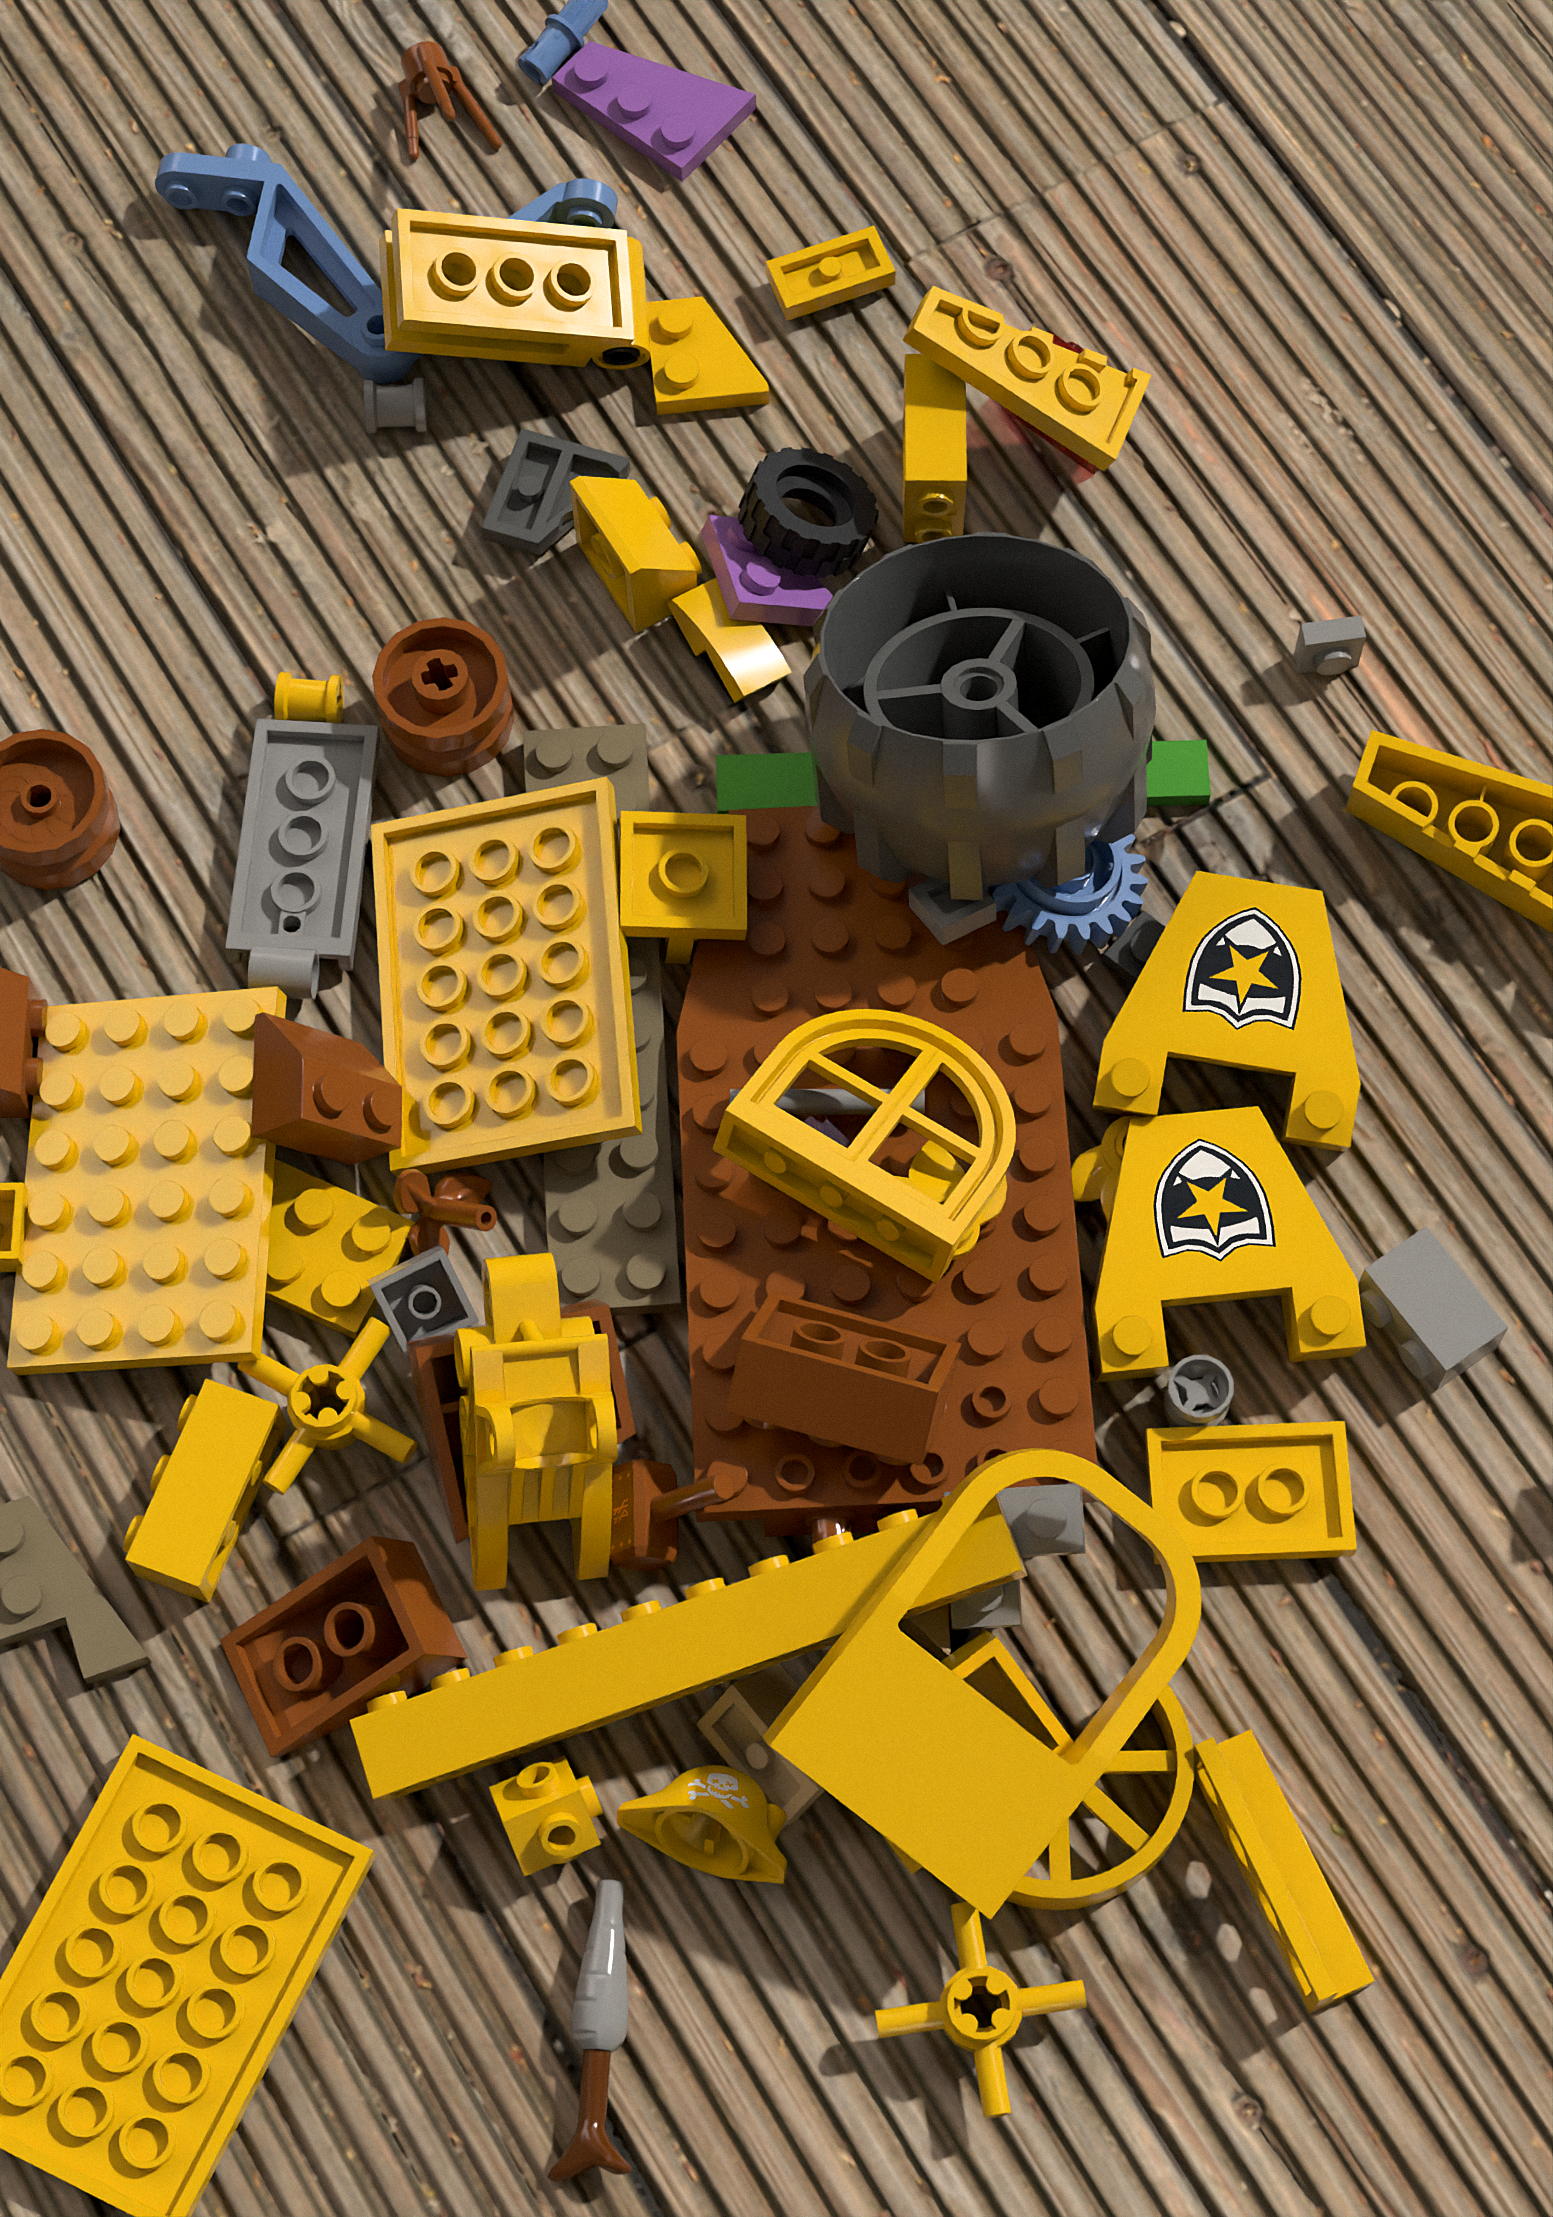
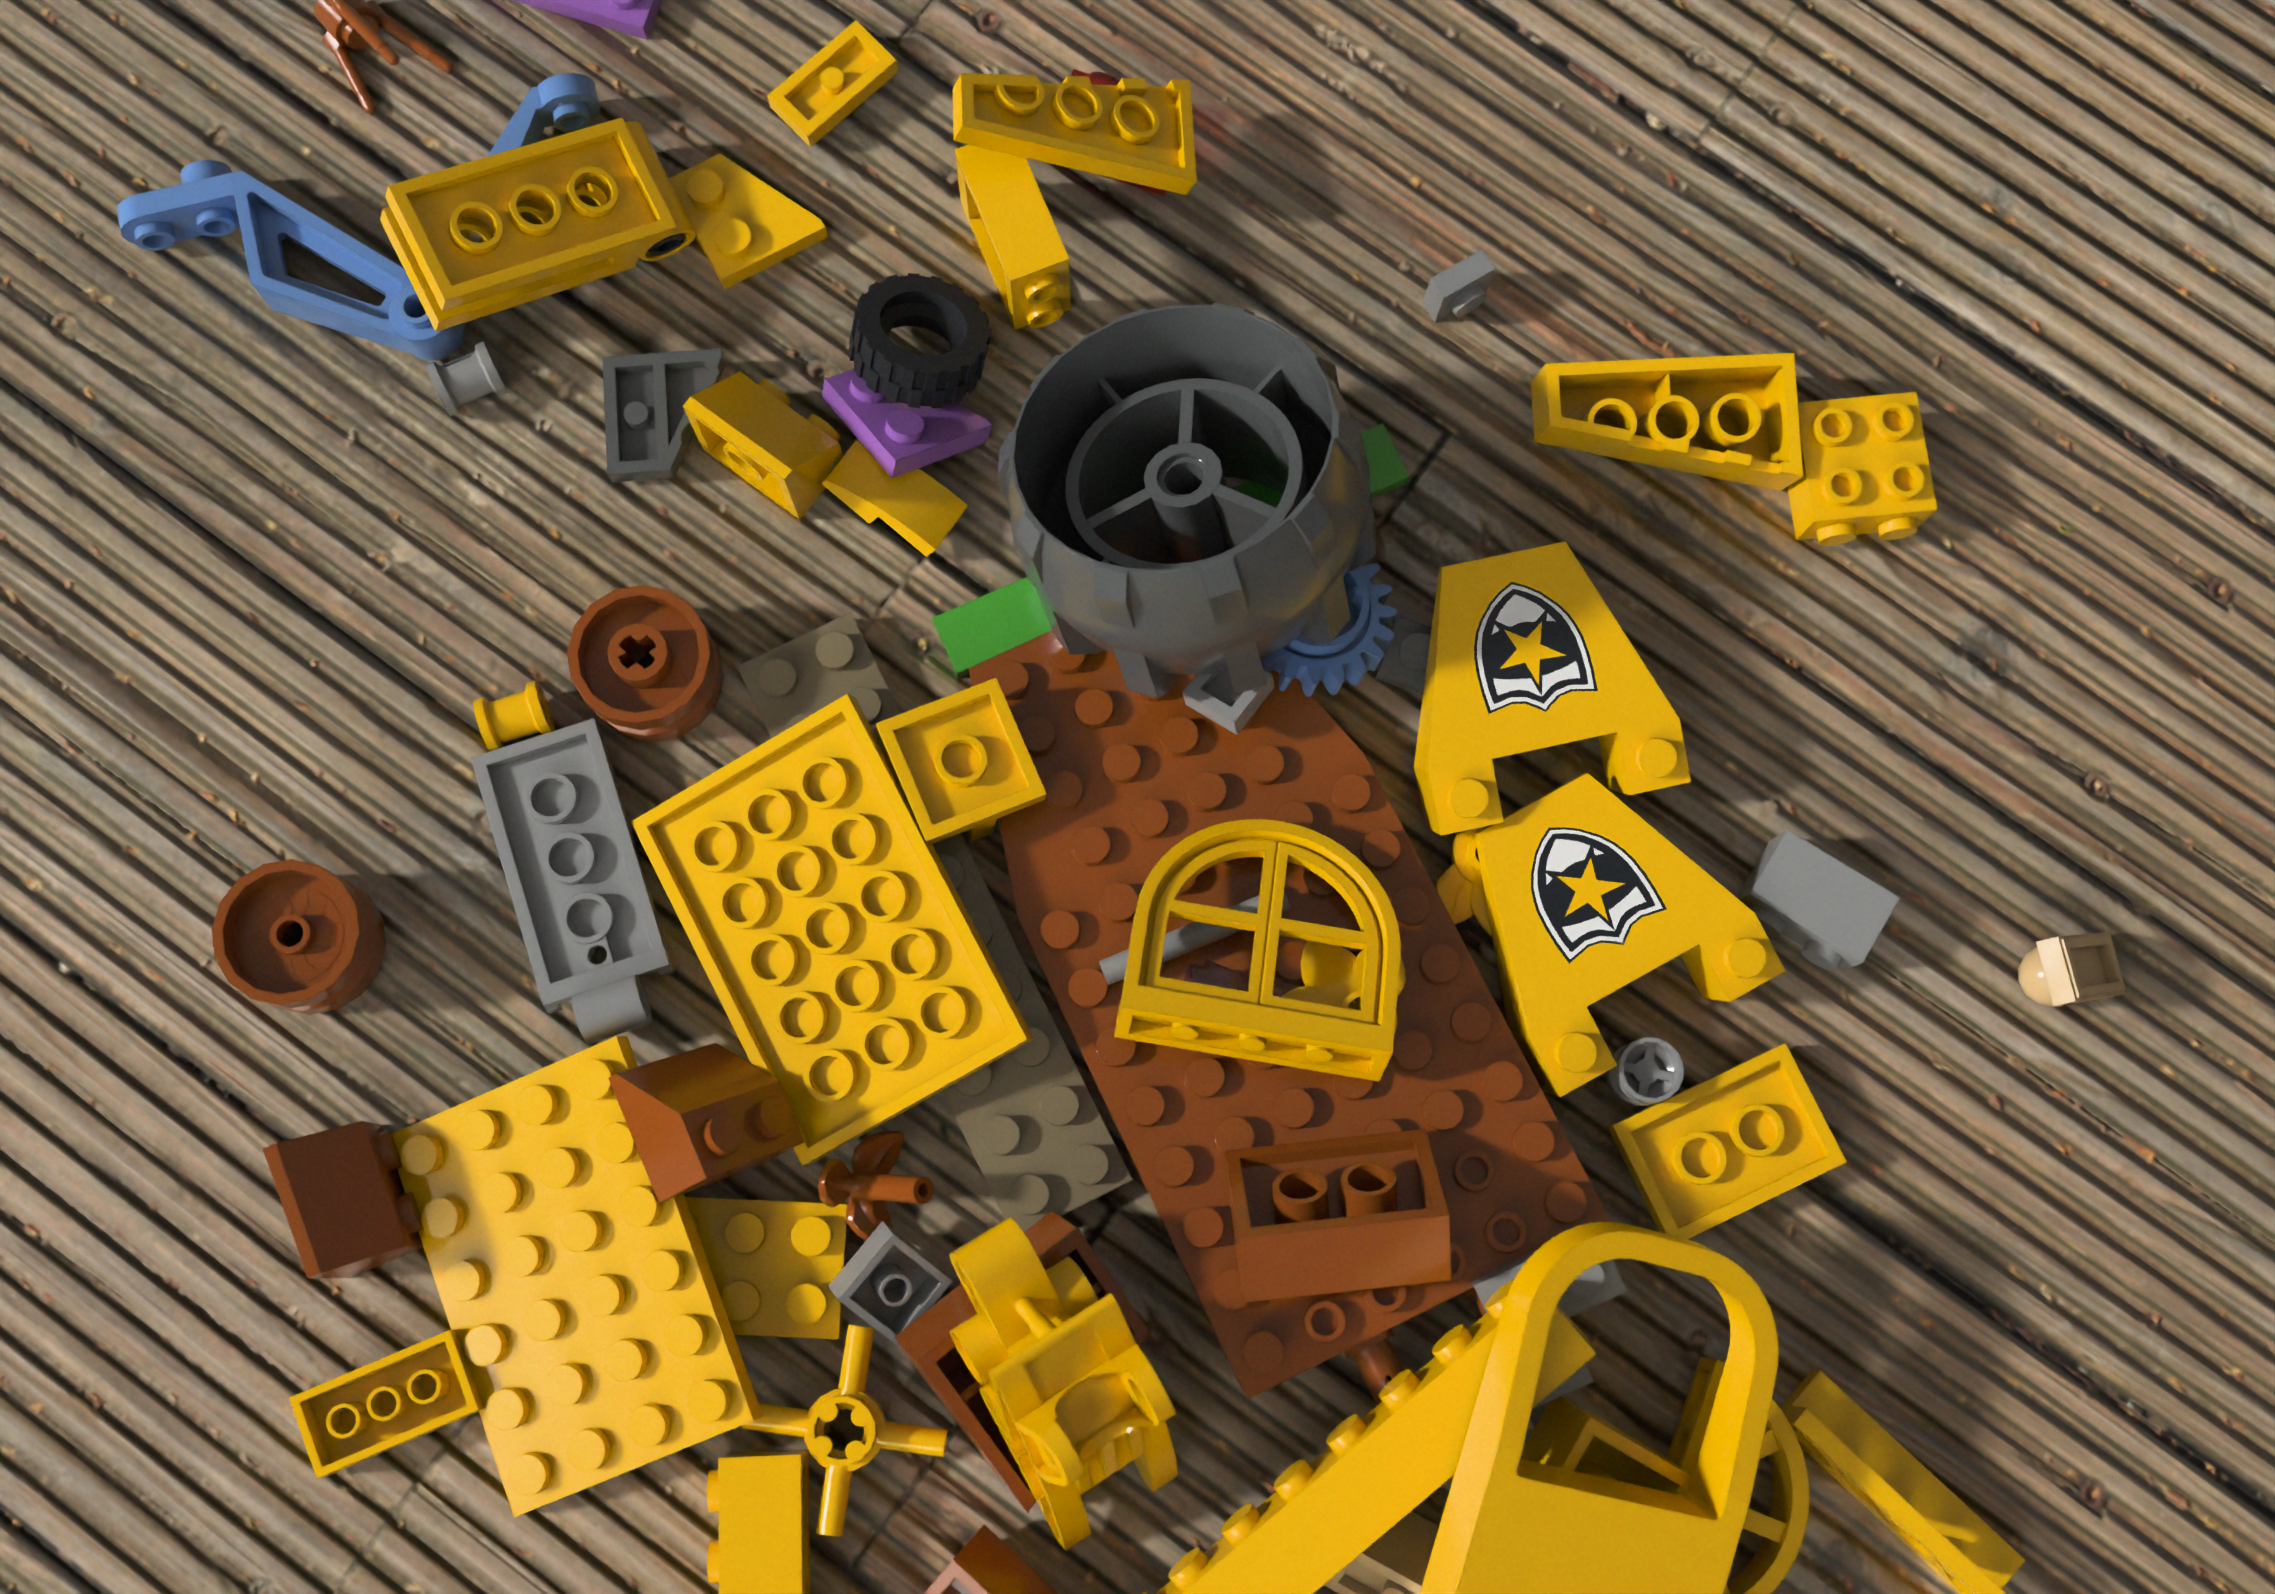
camera: 30 degrees left, 10 degrees up
dark orange piece [610,1459,735,1572] -> none

